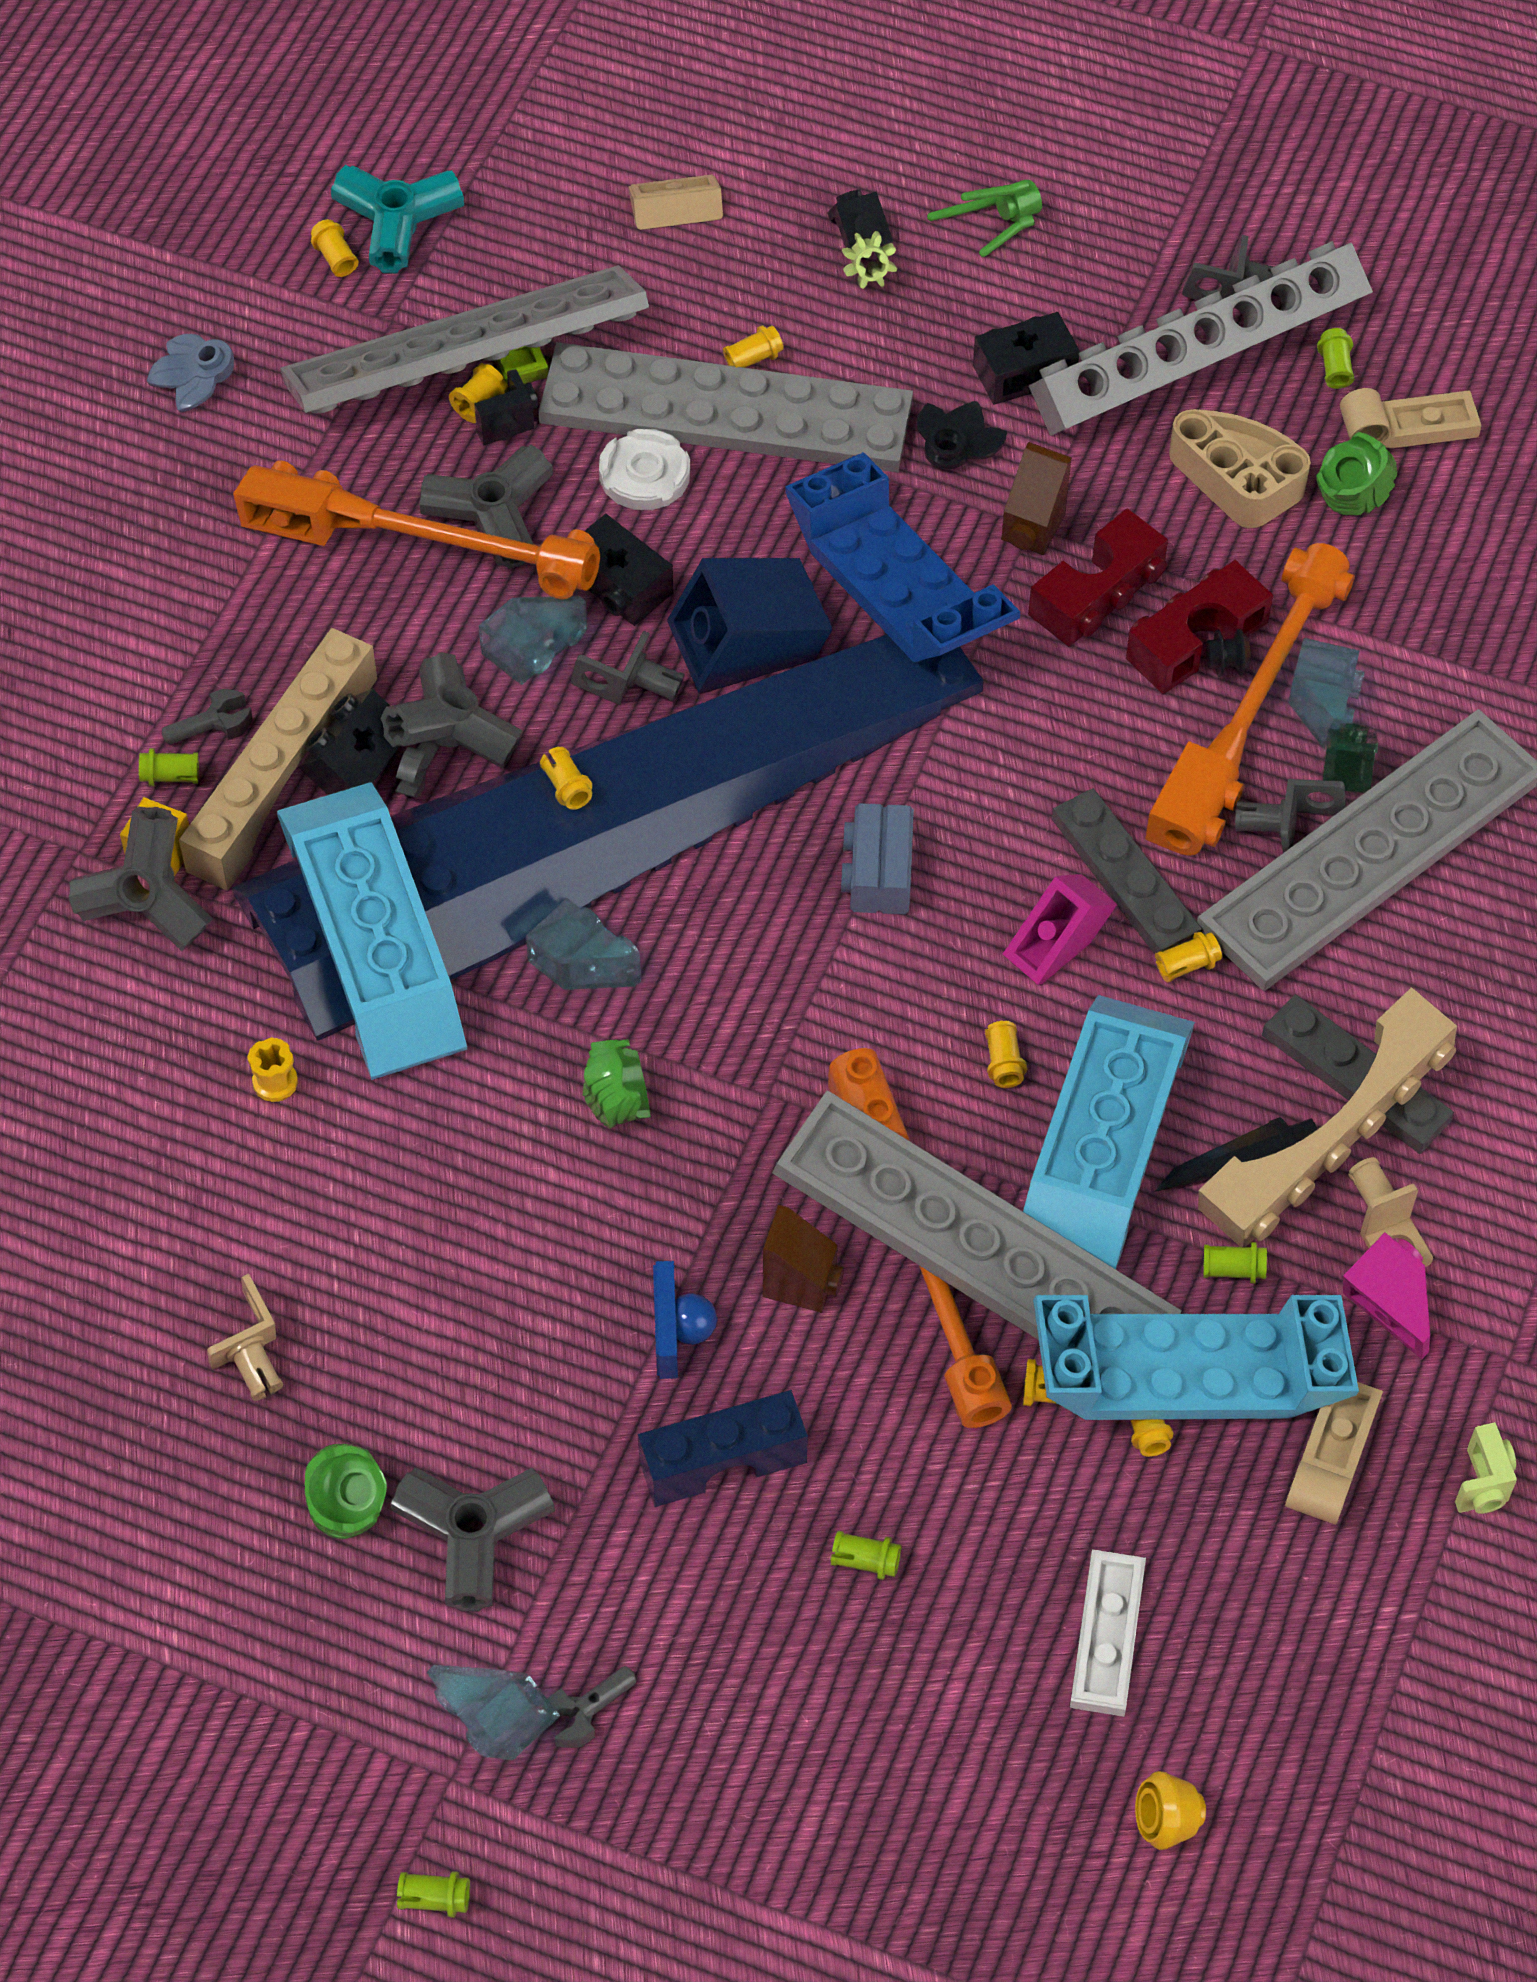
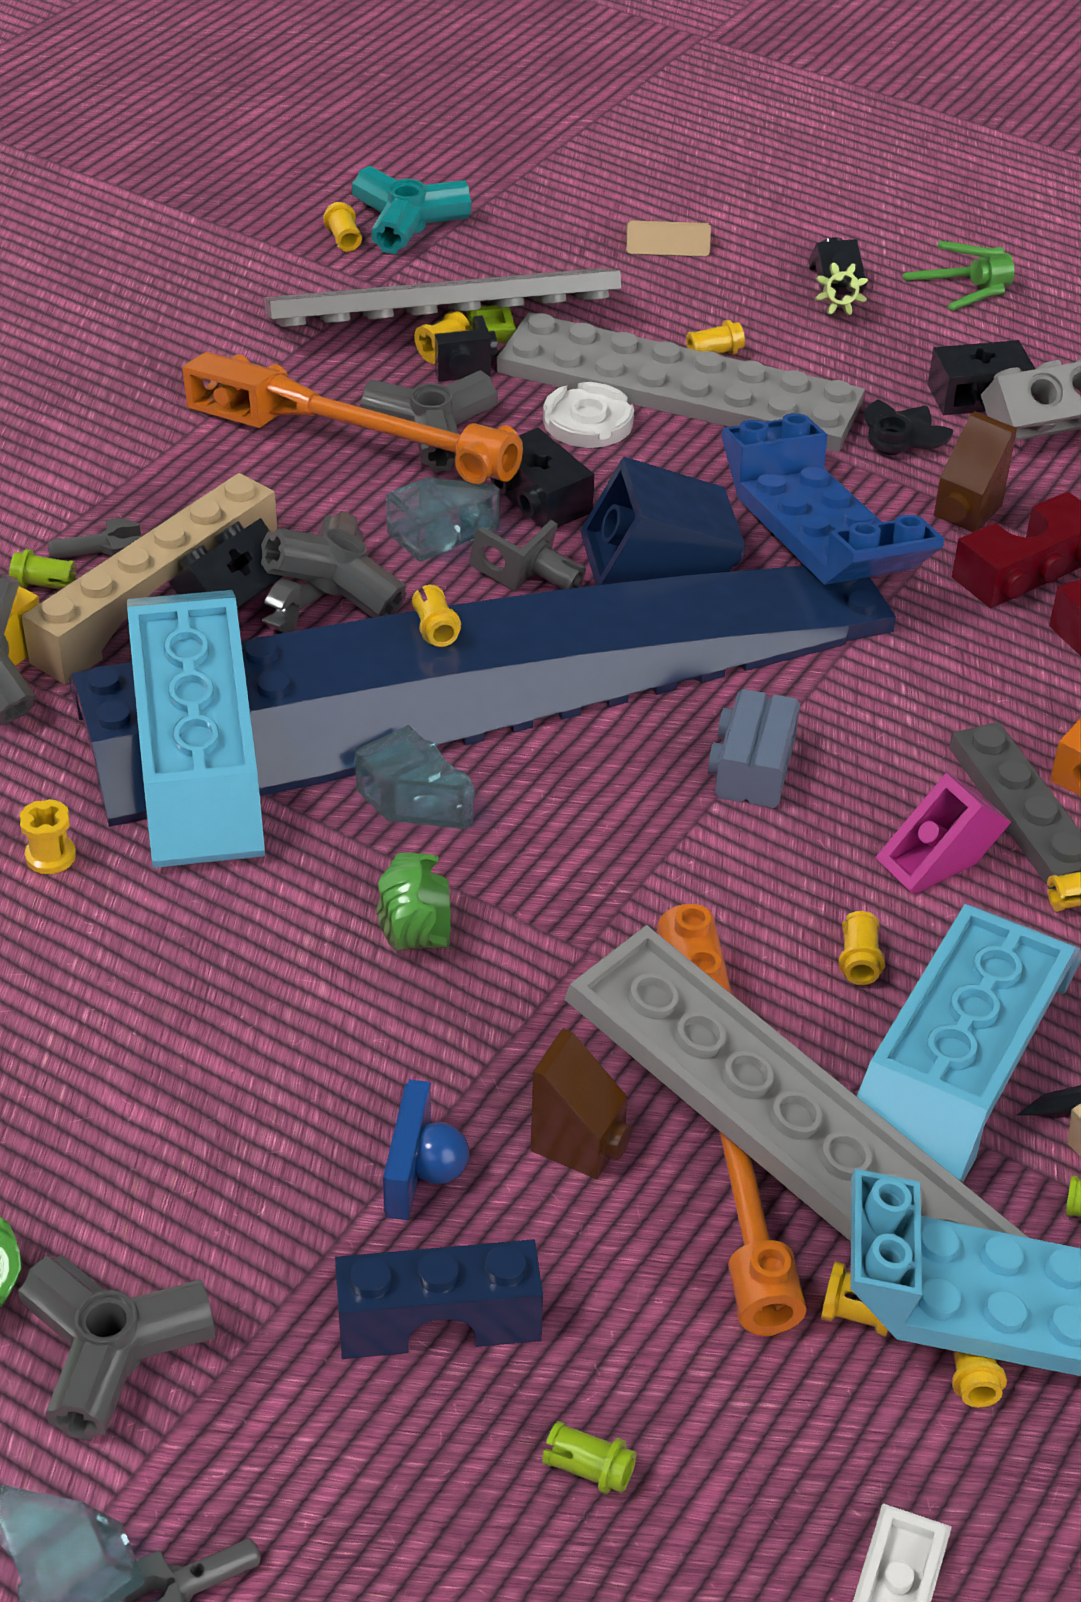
camera: 10 degrees right, 15 degrees down
sand blue plate [147,334,234,413] -> none

